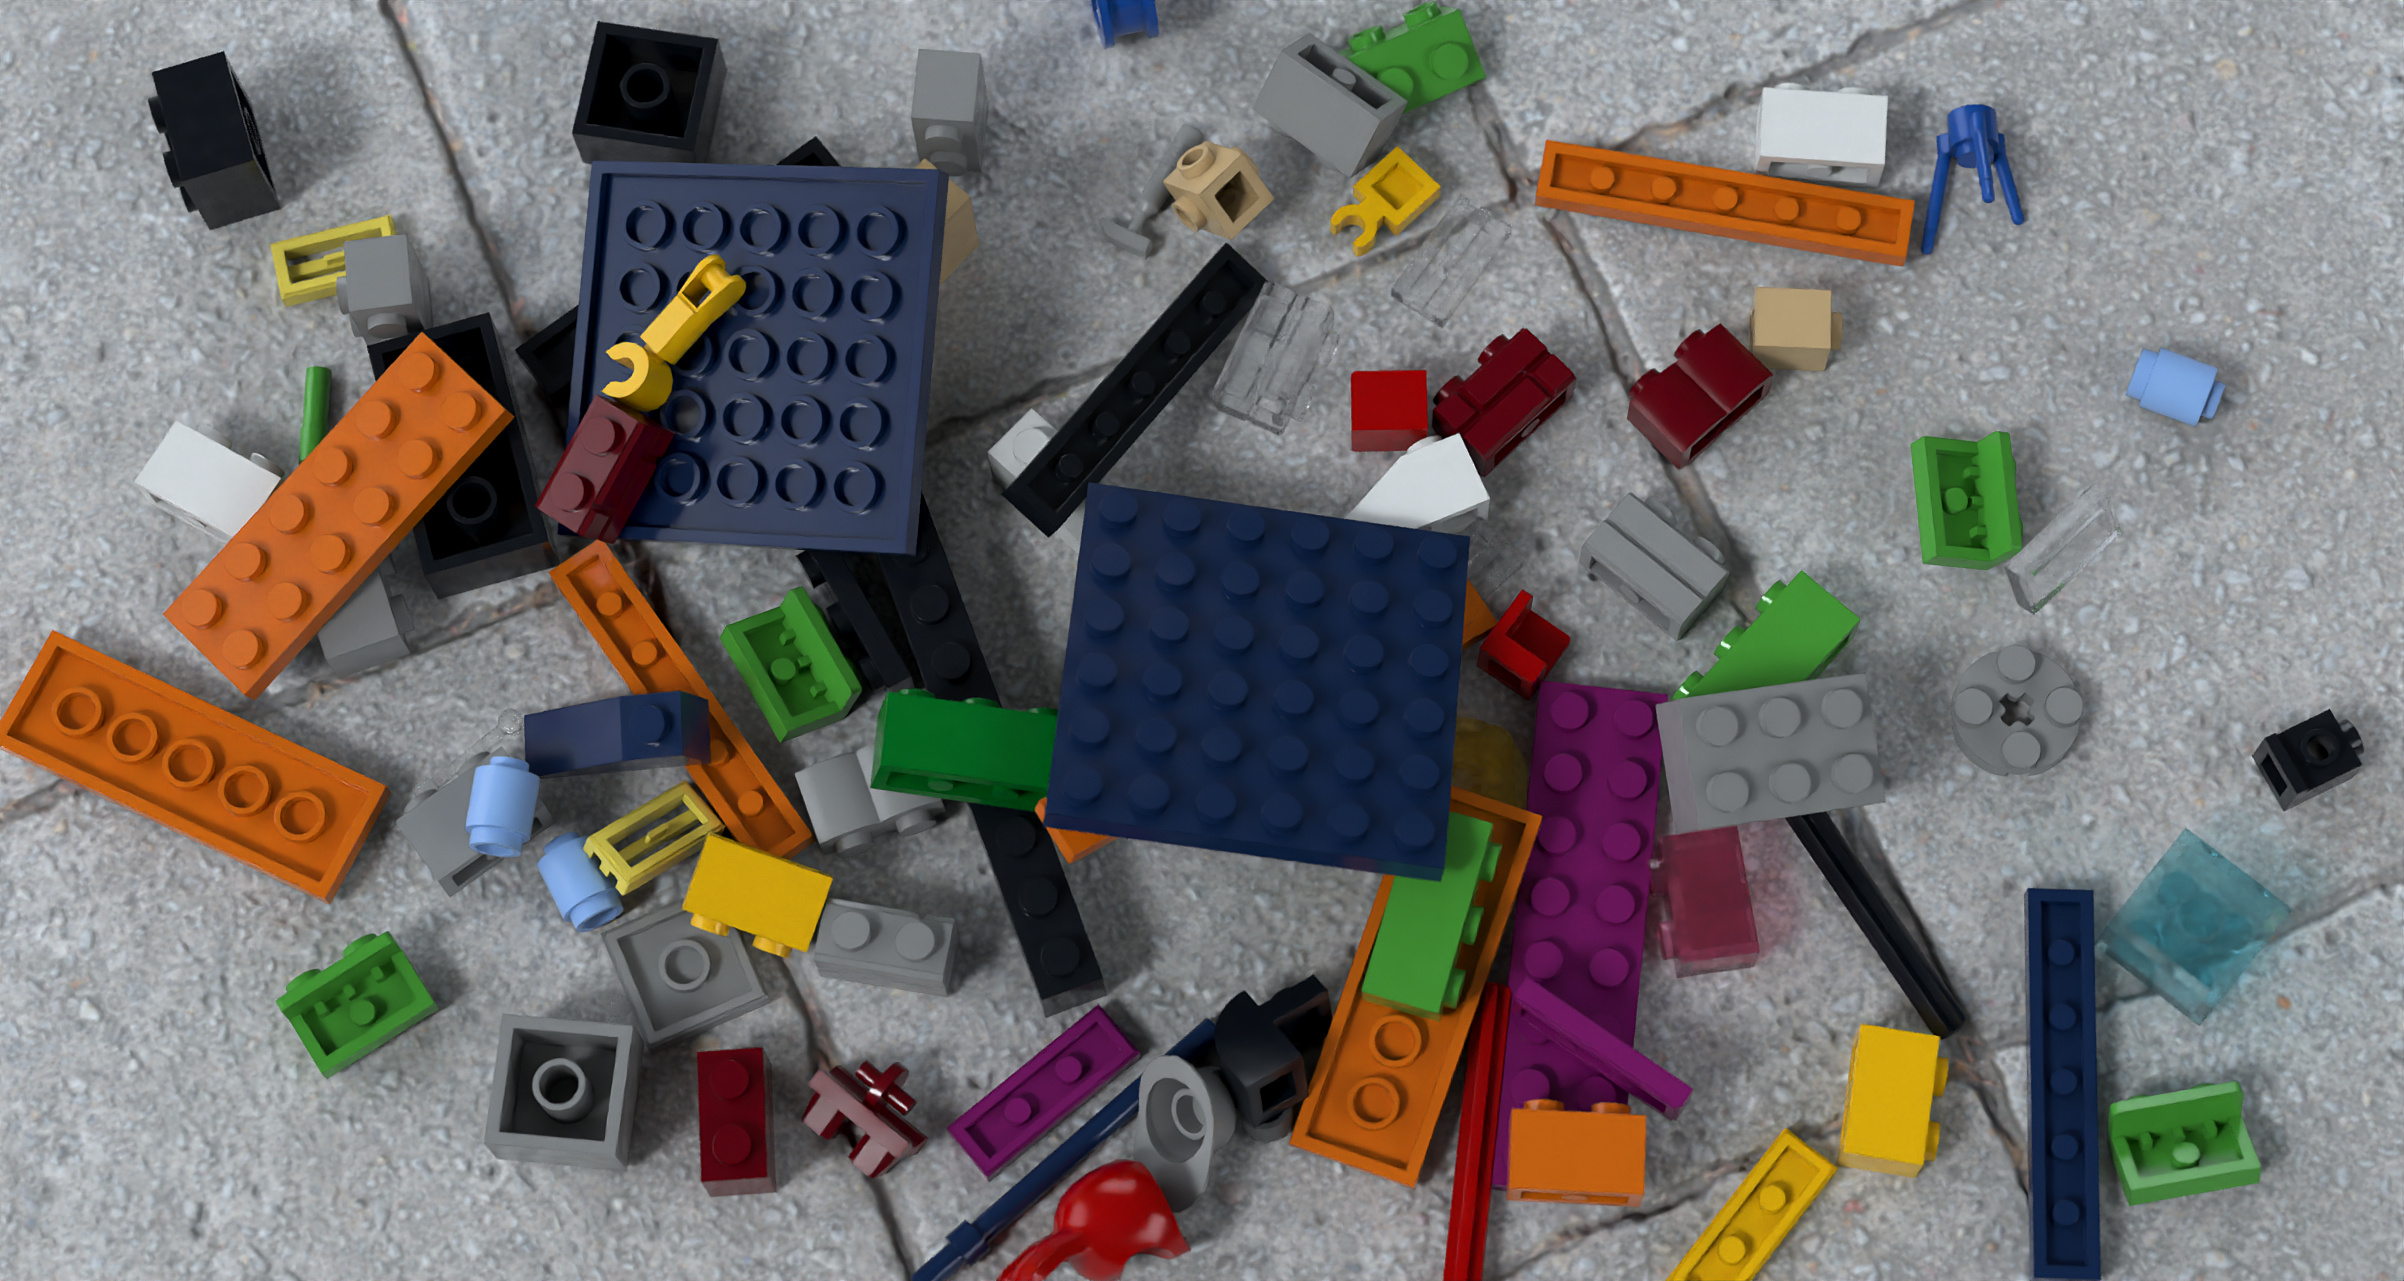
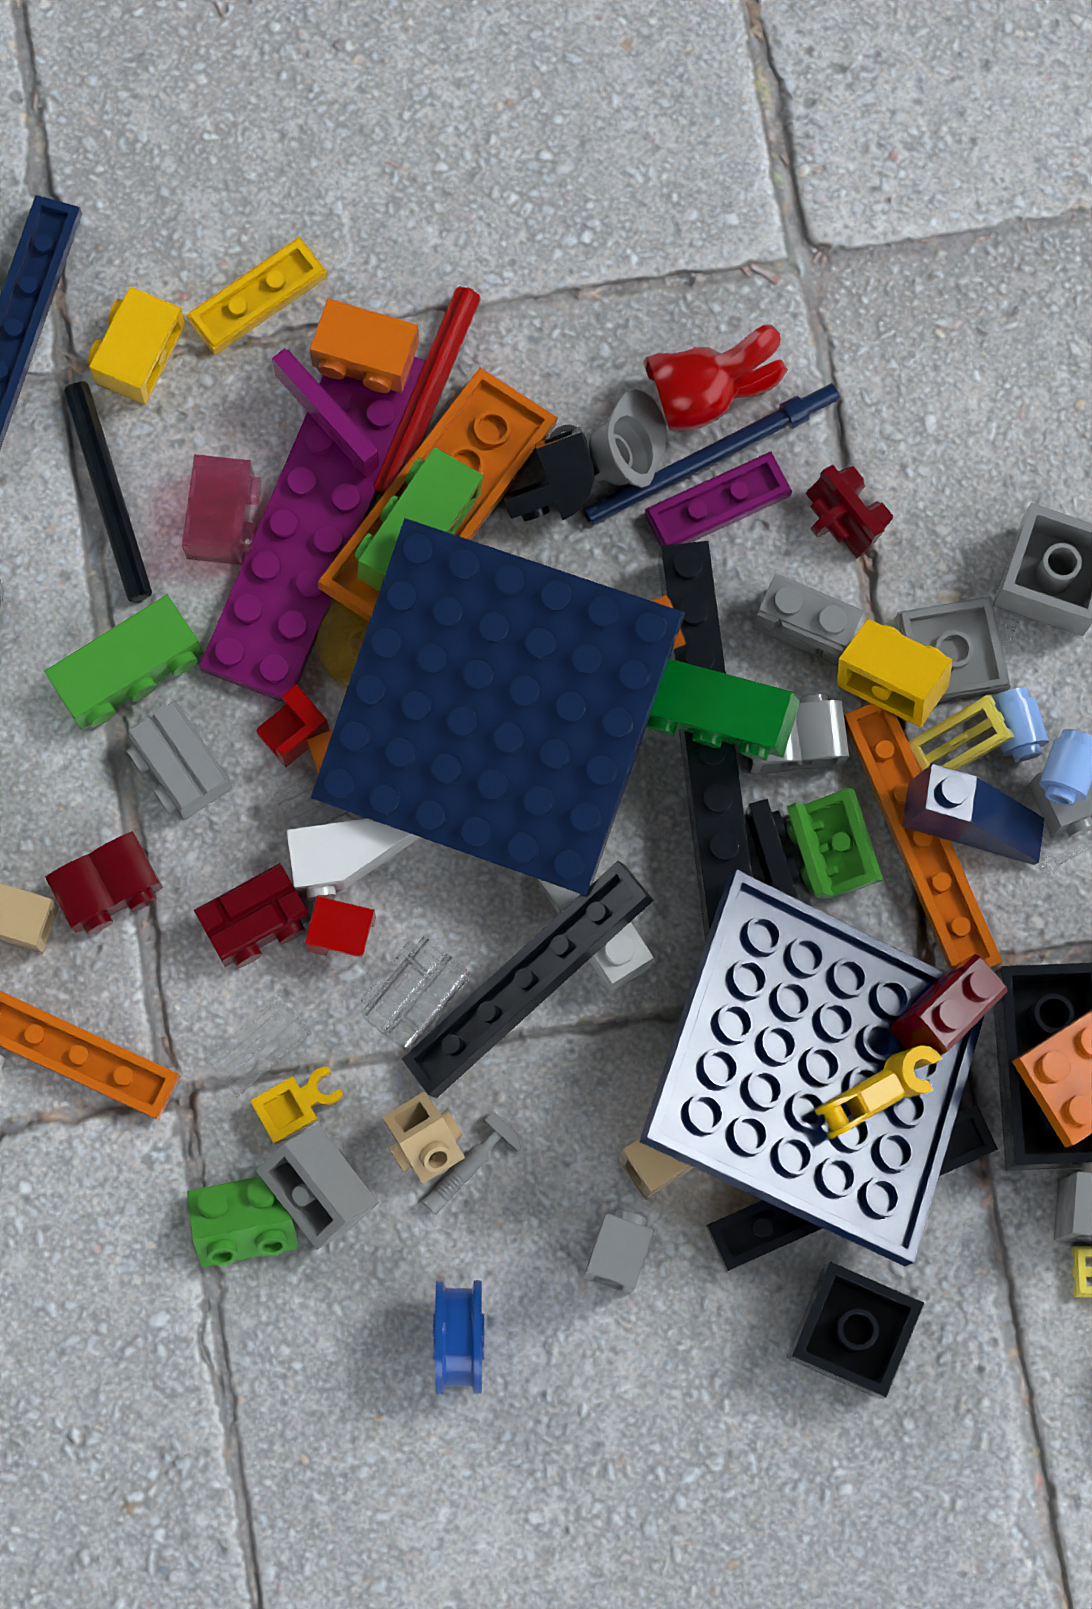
camera: 175 degrees left, 5 degrees up
dark red brick [697,1047,776,1197] -> none
light grey brick [1655,672,1886,834] -> none

